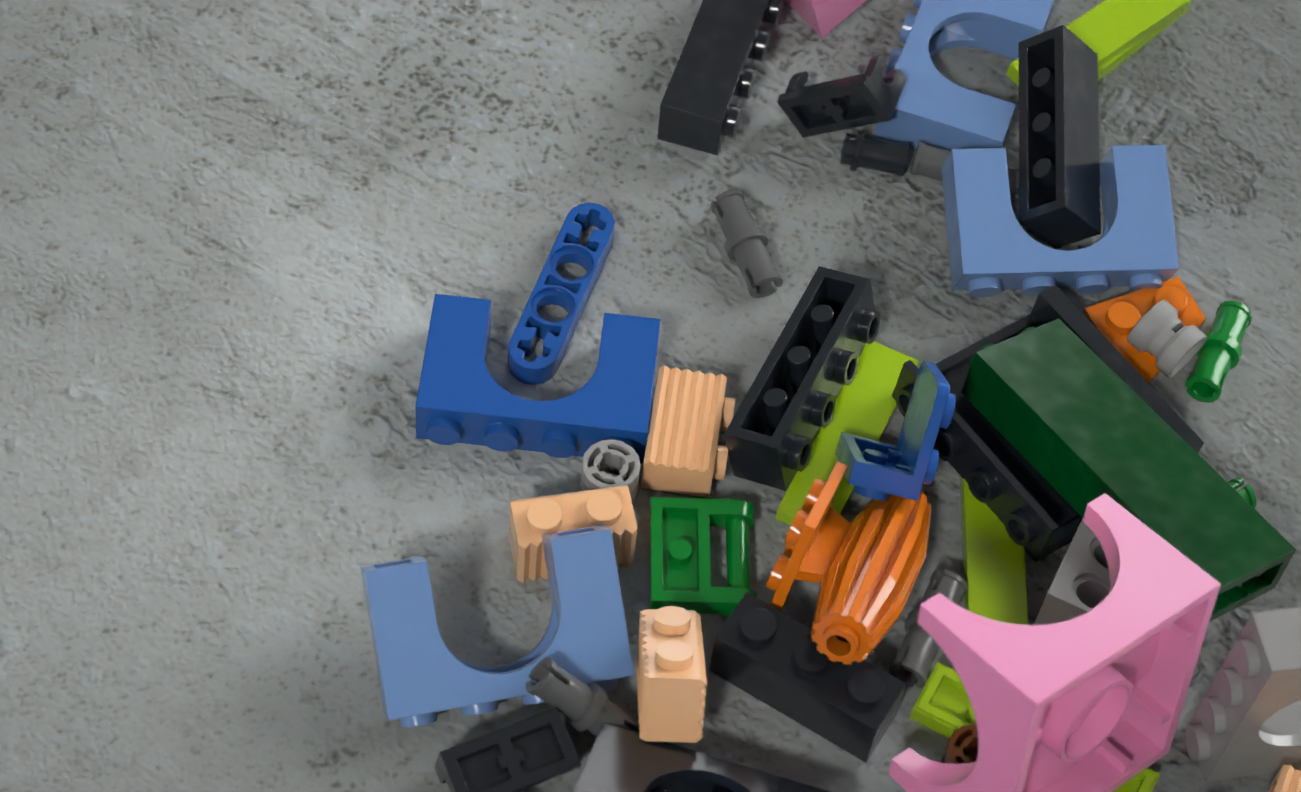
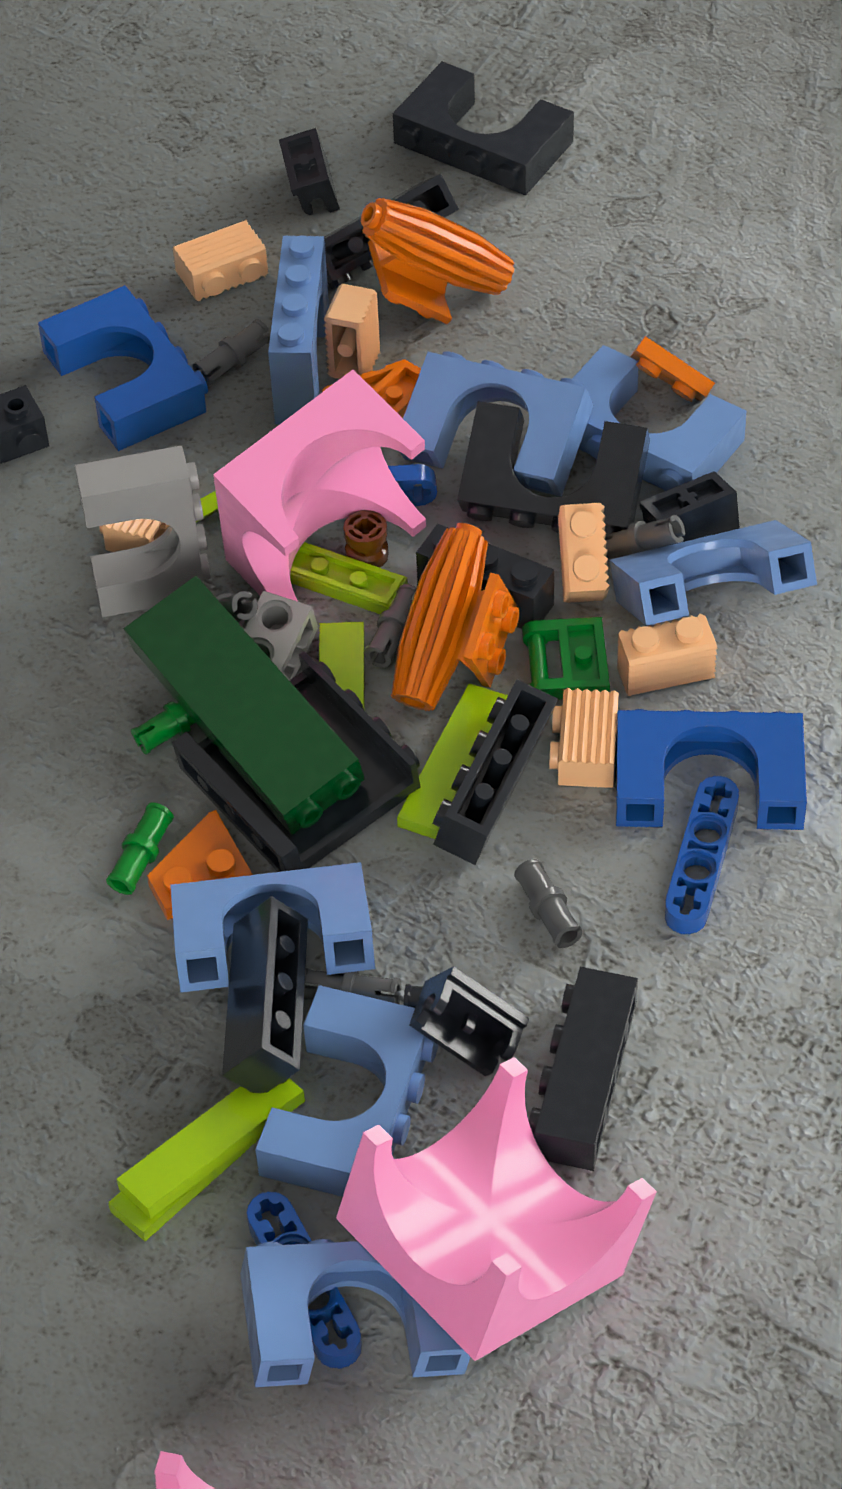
camera: 175 degrees left, 5 degrees down
light grey wheel [580,439,641,507] -> none
blue bracket [835,360,956,501] -> none
light grey wheel [1127,300,1207,378] -> none

